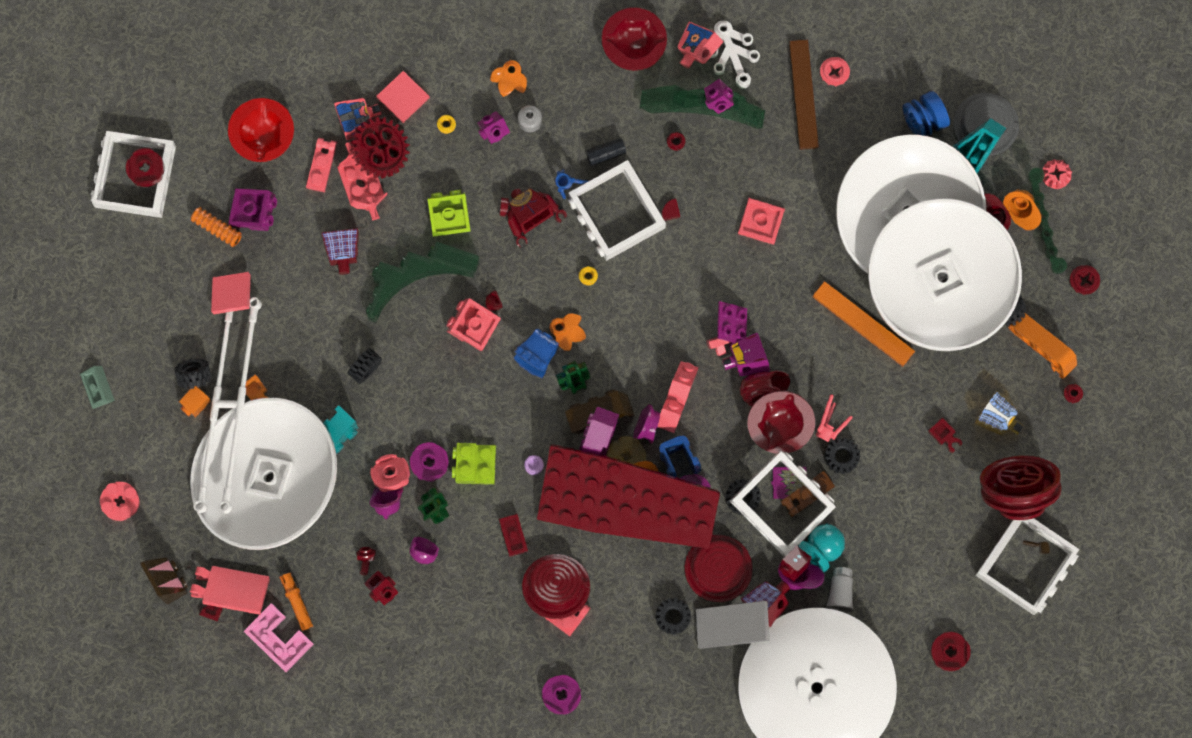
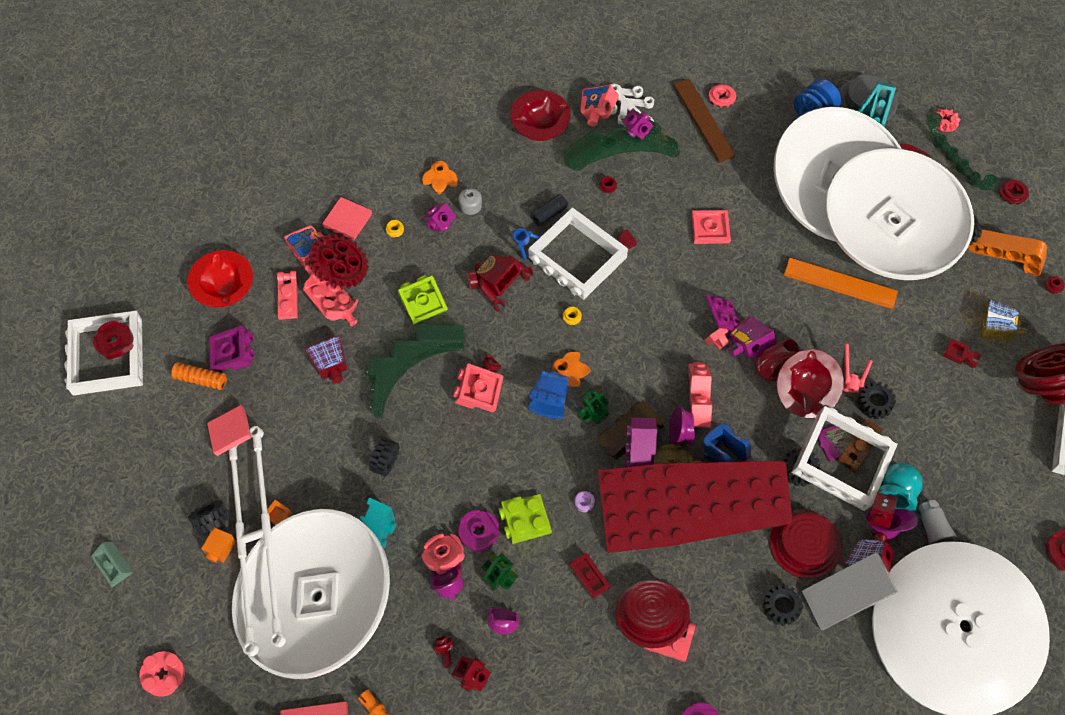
camera: 15 degrees left, 15 degrees down
orange piece [1003,189,1041,230] -> none

